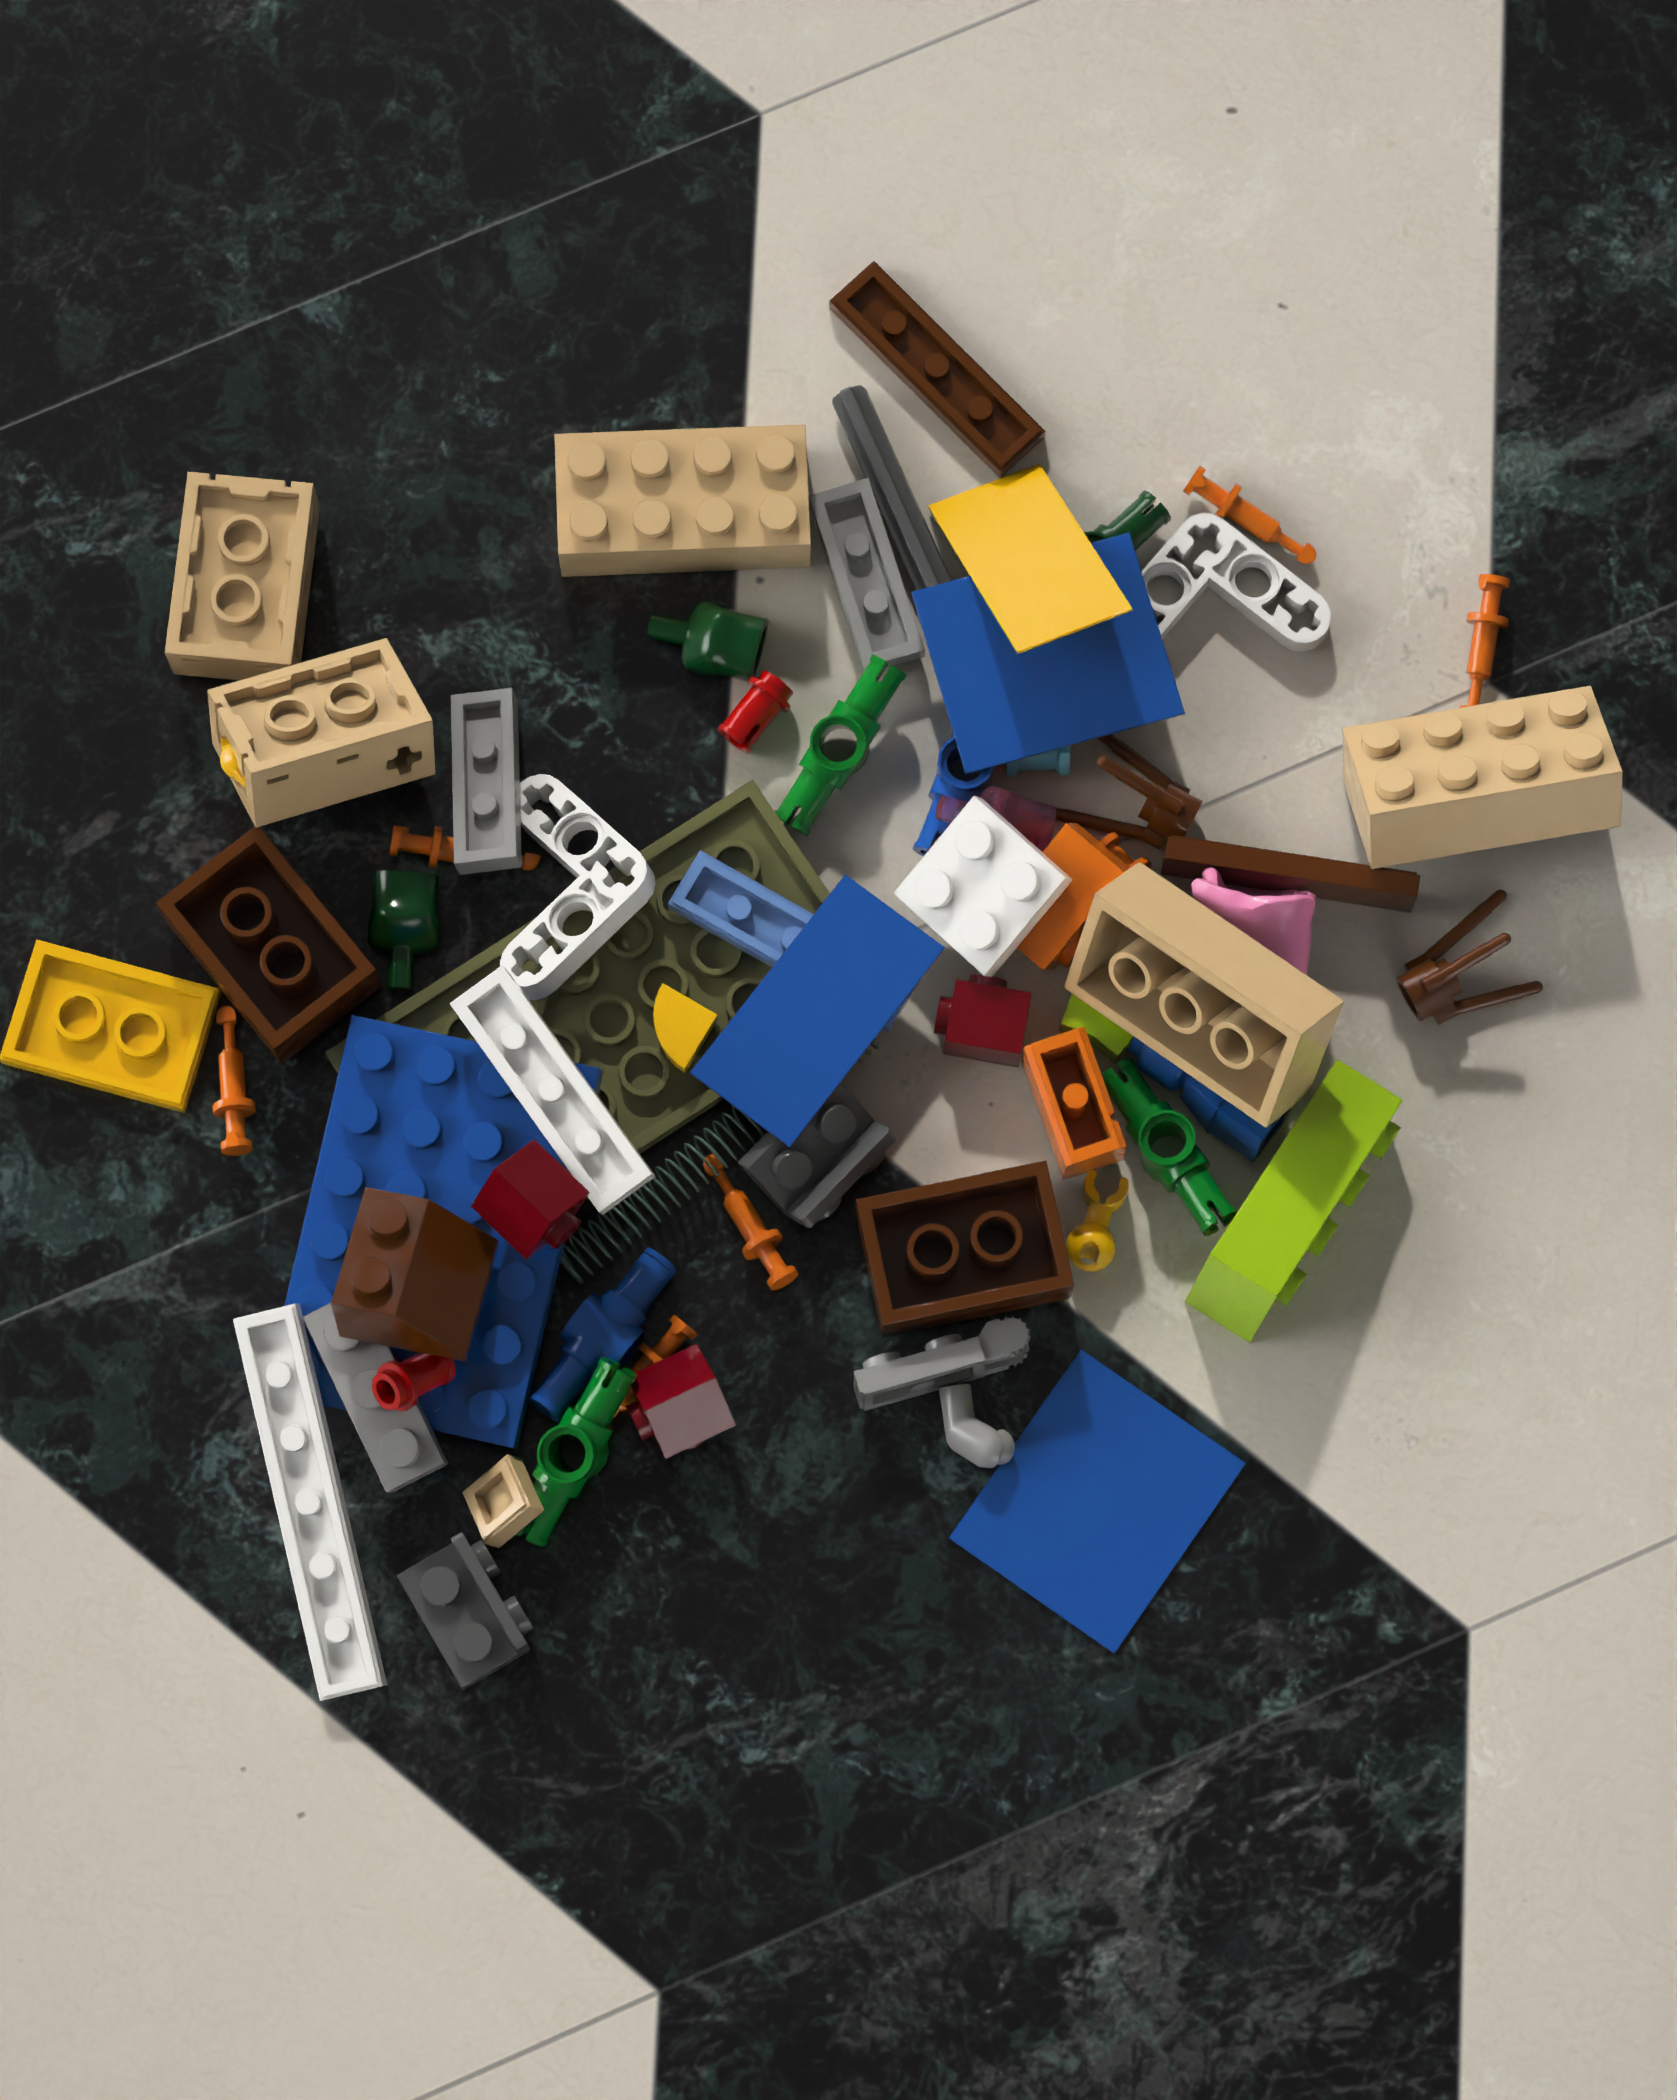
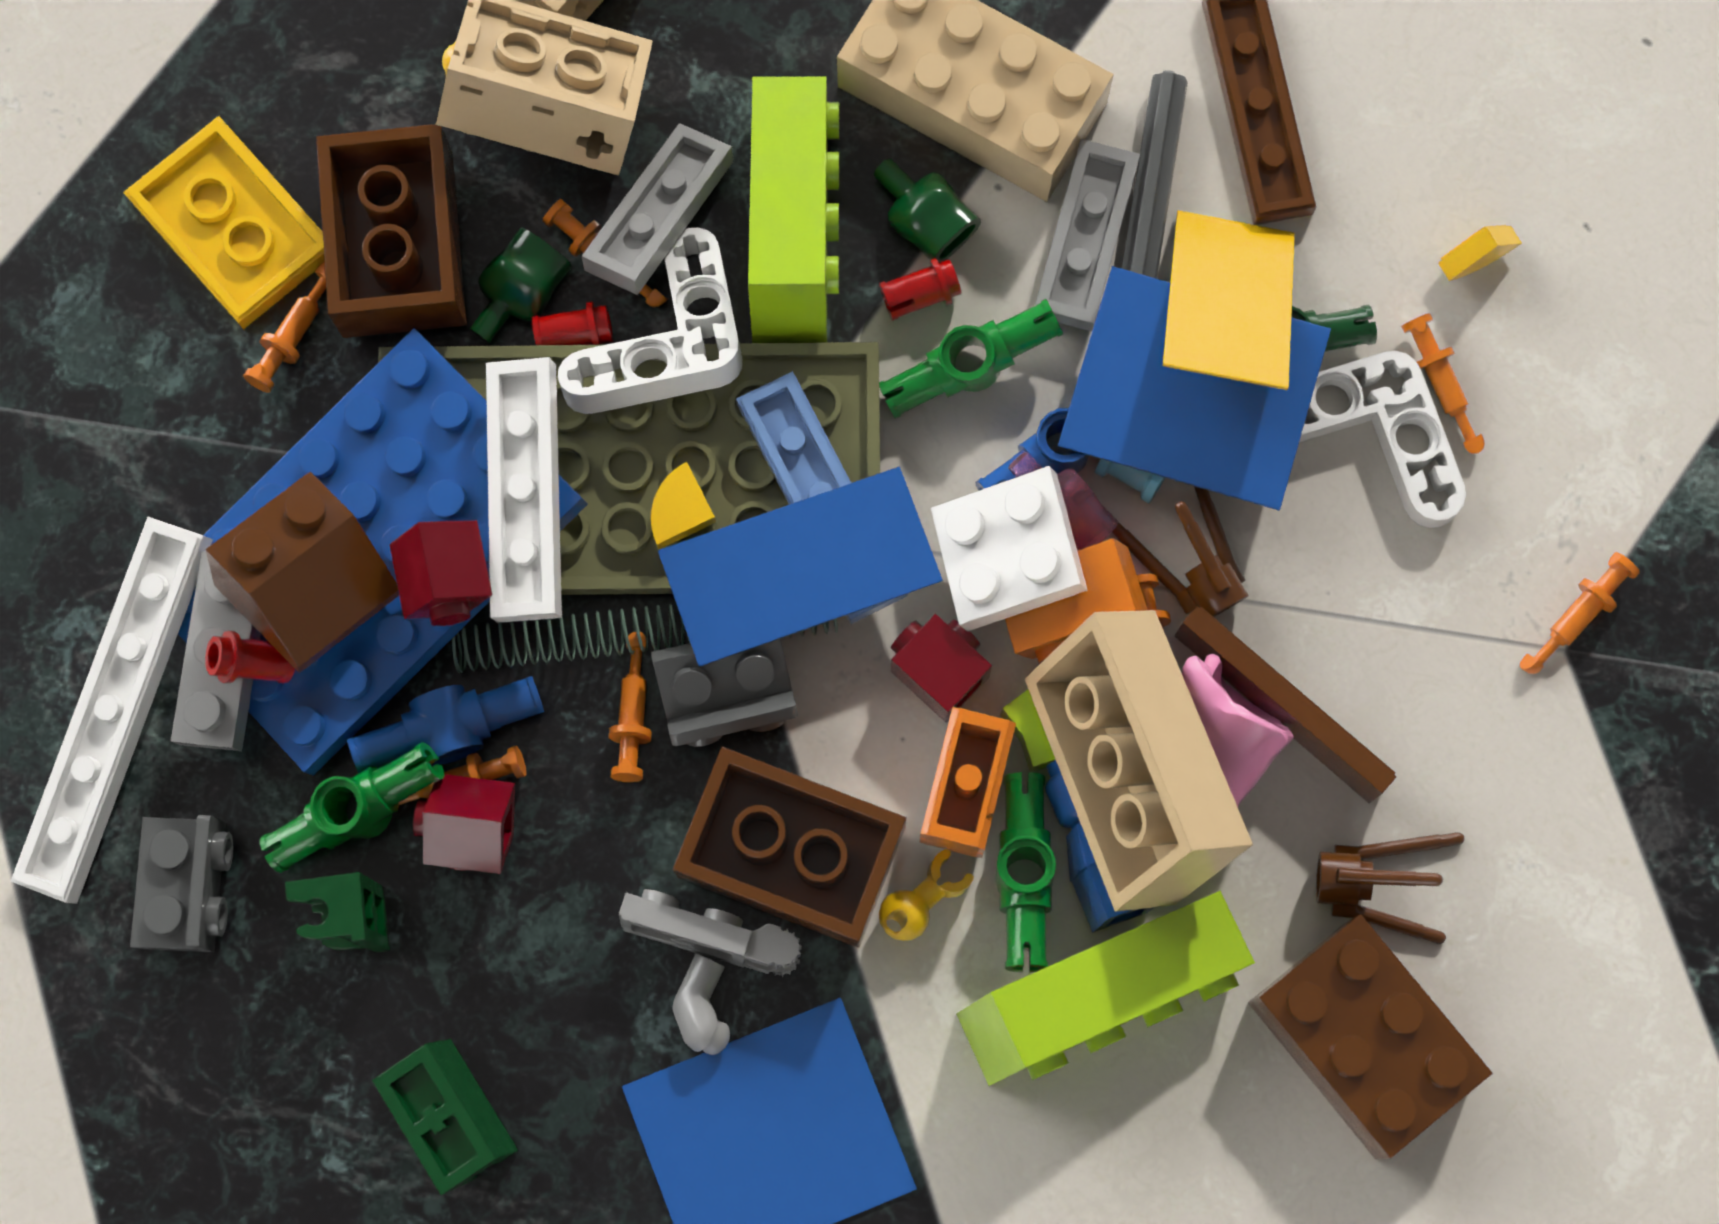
camera: 35 degrees right, 0 degrees up
tan tile [462,1454,544,1548] -> none
tan brick [1342,686,1623,869] -> none
none -> dark green hinge [285,872,390,953]
none -> dark green hinge [372,1039,519,1195]
none -> red pin [532,301,613,346]
none -> lime wedge [748,77,839,343]
none -> reddish brown brick [1248,914,1493,1159]
none -> yellow tile [1438,225,1522,281]

